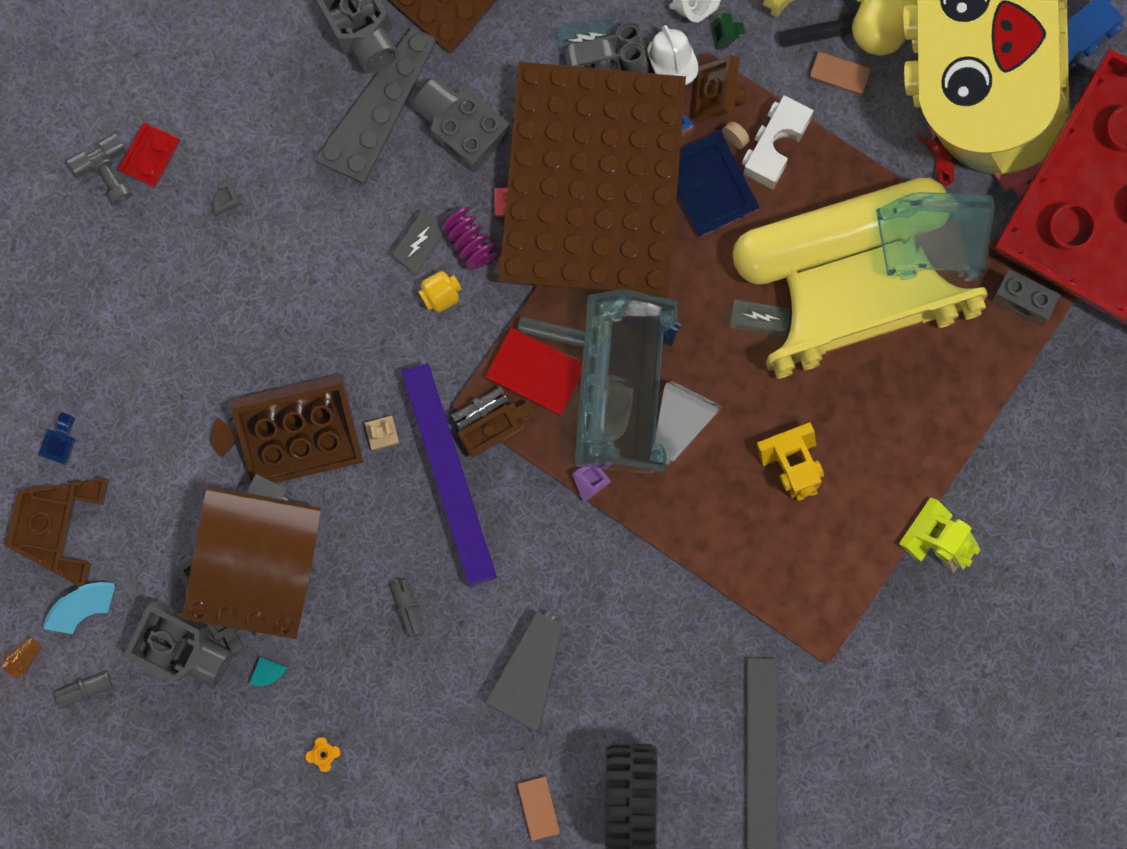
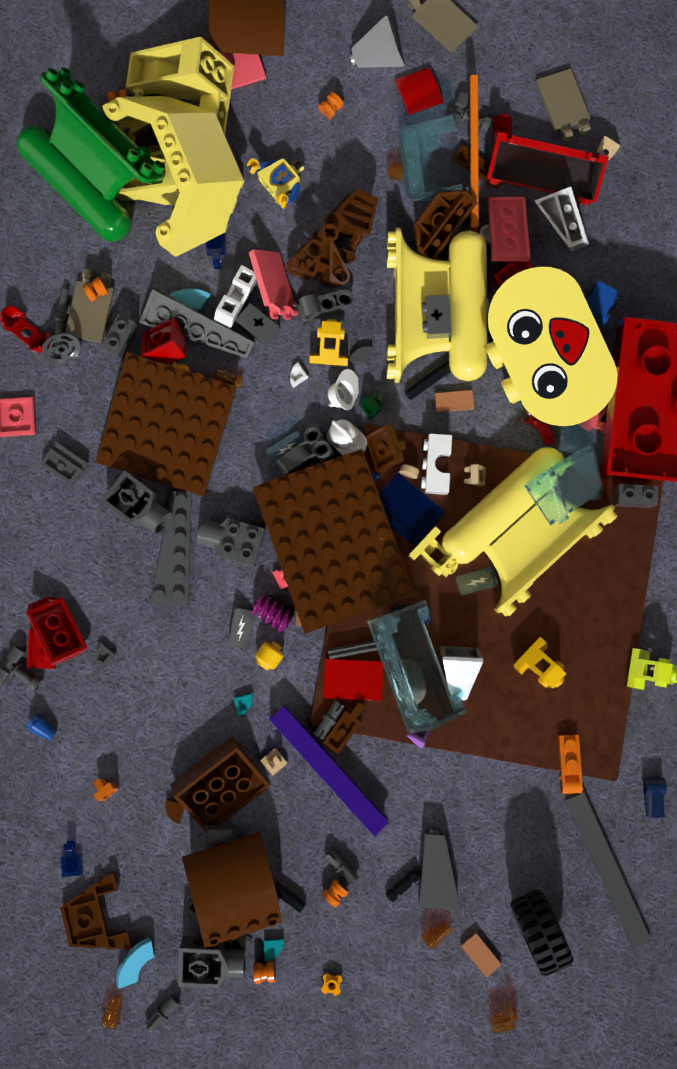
camera: 30 degrees left, 5 degrees up
none -> red slope [26,597,88,665]
none -> blue cone [26,714,57,741]
none -> orange tile [93,778,119,801]
none -> teal tile [234,693,253,717]
none -> orange wheel [253,961,275,984]
none -> black axle [273,878,306,912]
none -> orange wheel [322,878,349,907]
none -> black axle [385,869,420,902]
none -> light yellow tile [408,526,459,577]
none -> clear orange cone [421,922,452,950]
none -> tan tile [464,464,486,486]
none -> orange plate [558,735,583,794]
none -> dark blue piece [642,778,667,818]

